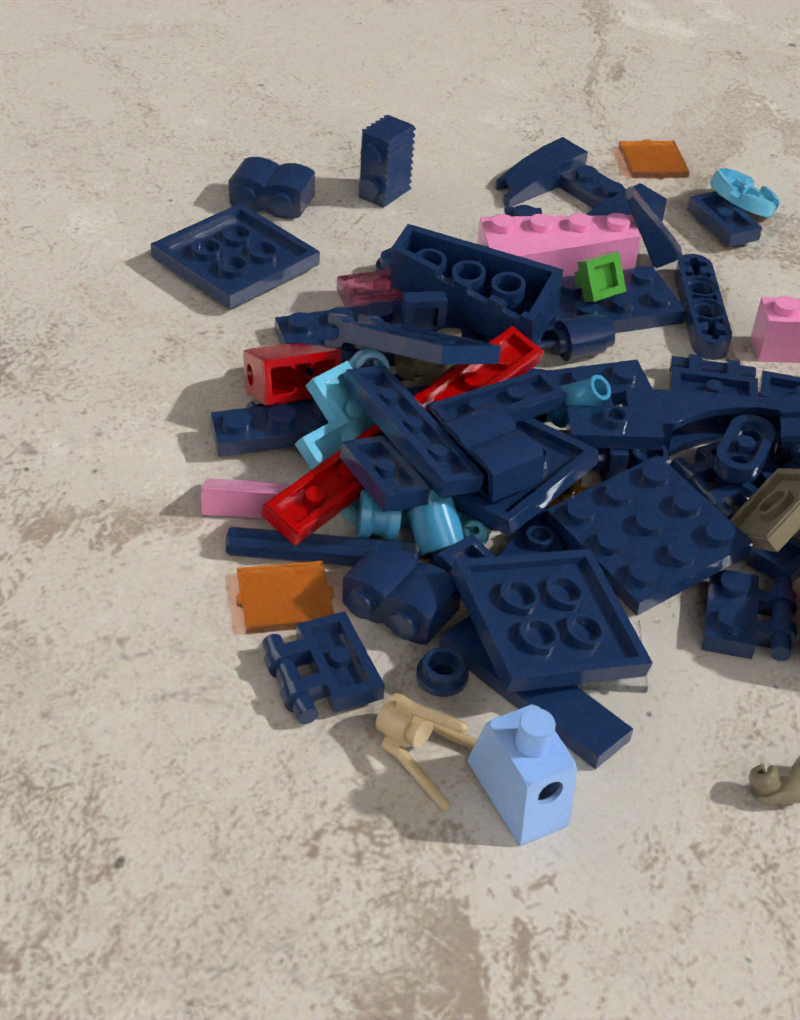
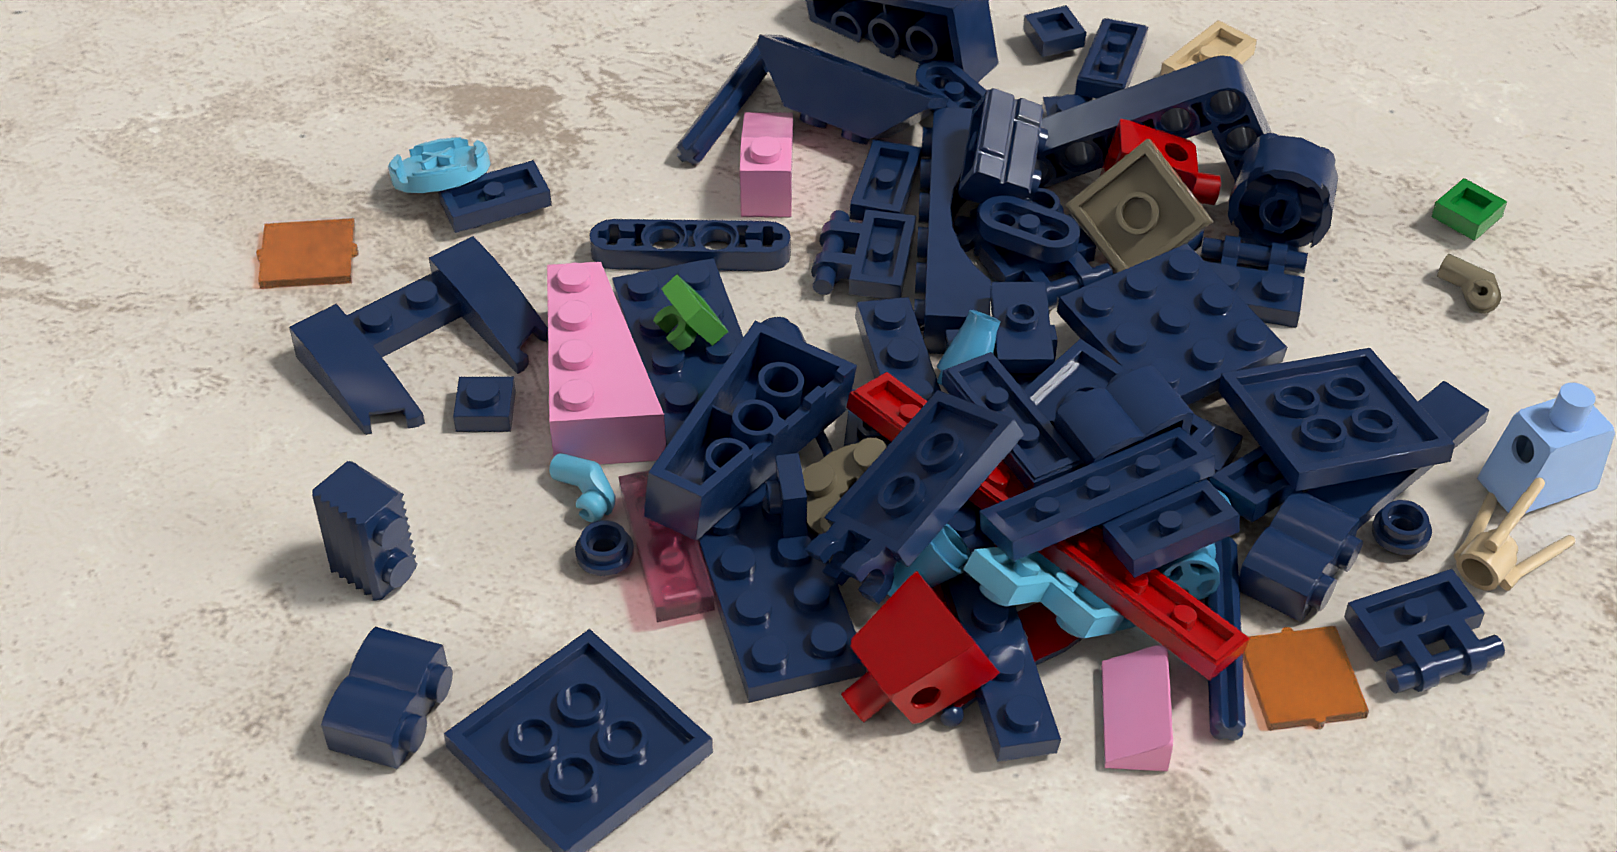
camera: 85 degrees left, 5 degrees up
dark blue slope [626,186,683,269] -> none

